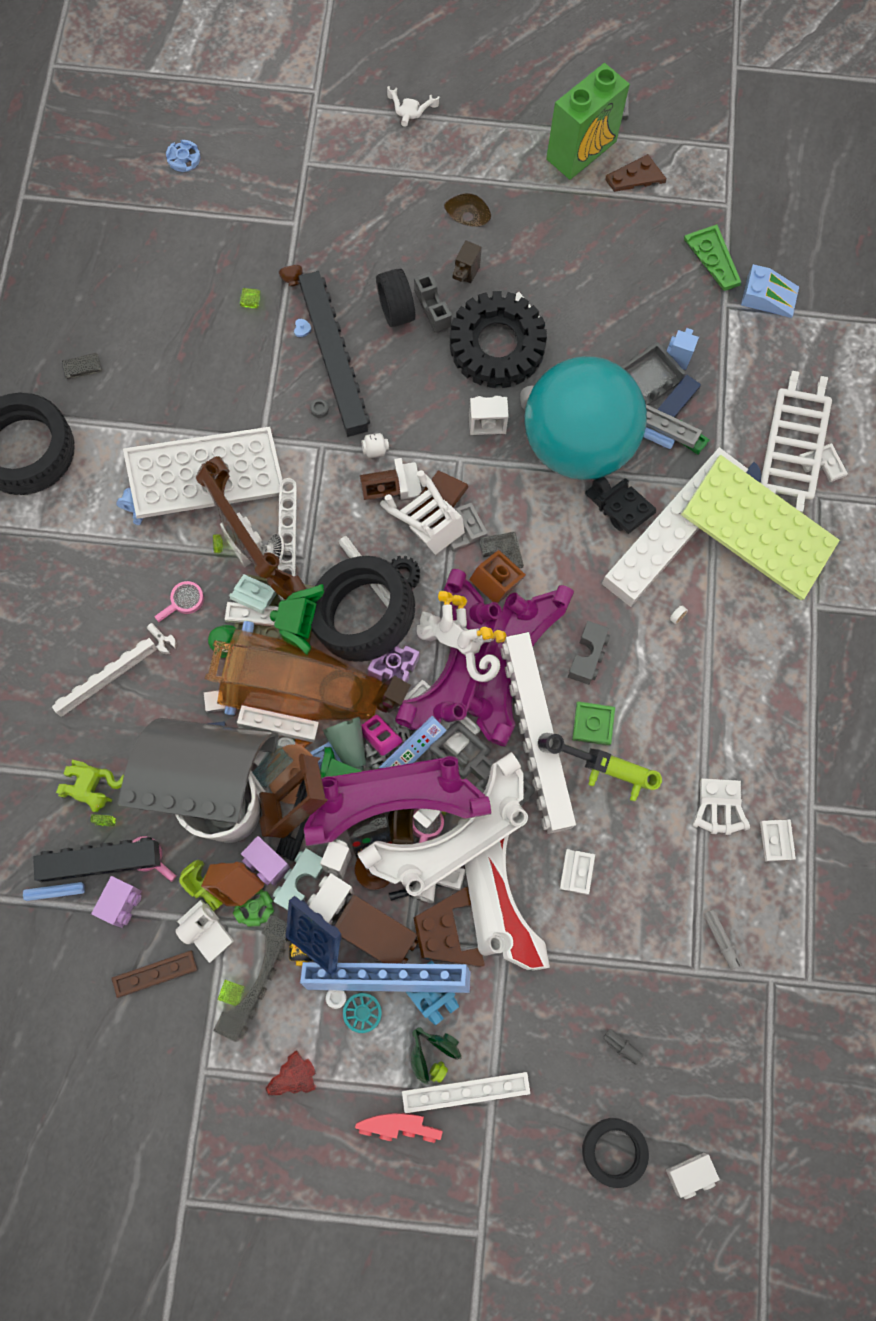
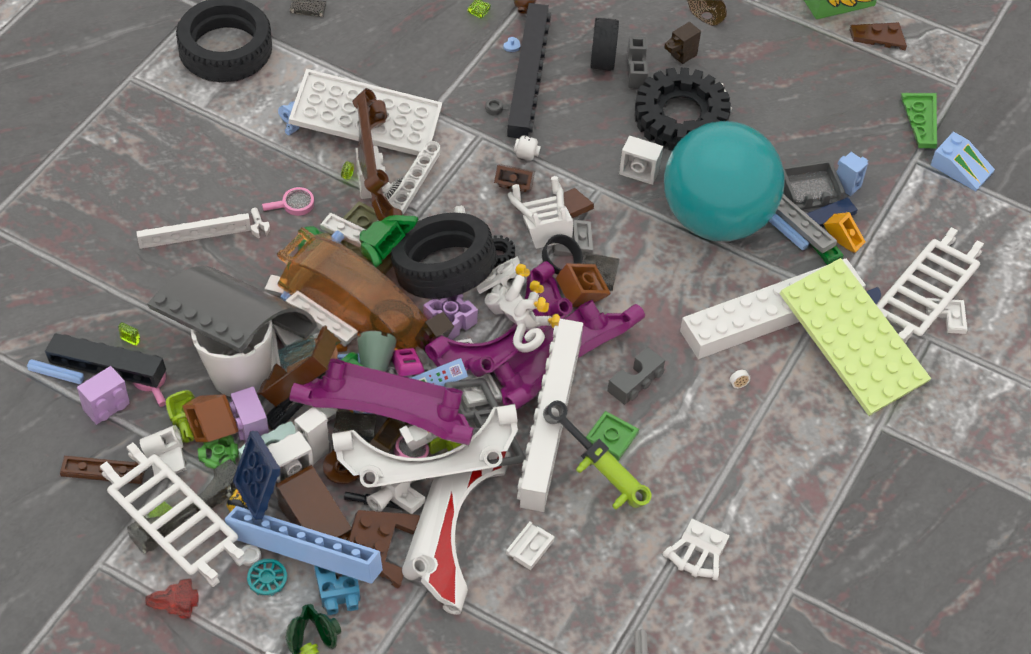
camera: 25 degrees right, 20 degrees down
lime animal [56,760,124,813] -> none
light aqua plate [229,574,277,614] -> none
white panel [394,458,422,500] -> none
black plate [585,477,656,534] -> none
white plate [760,819,796,862] -> none
none -> white bar [100,443,246,587]
none -> white piece [477,256,521,294]
none -> black tyre [542,234,583,275]
none -> light orange slope [823,212,866,253]

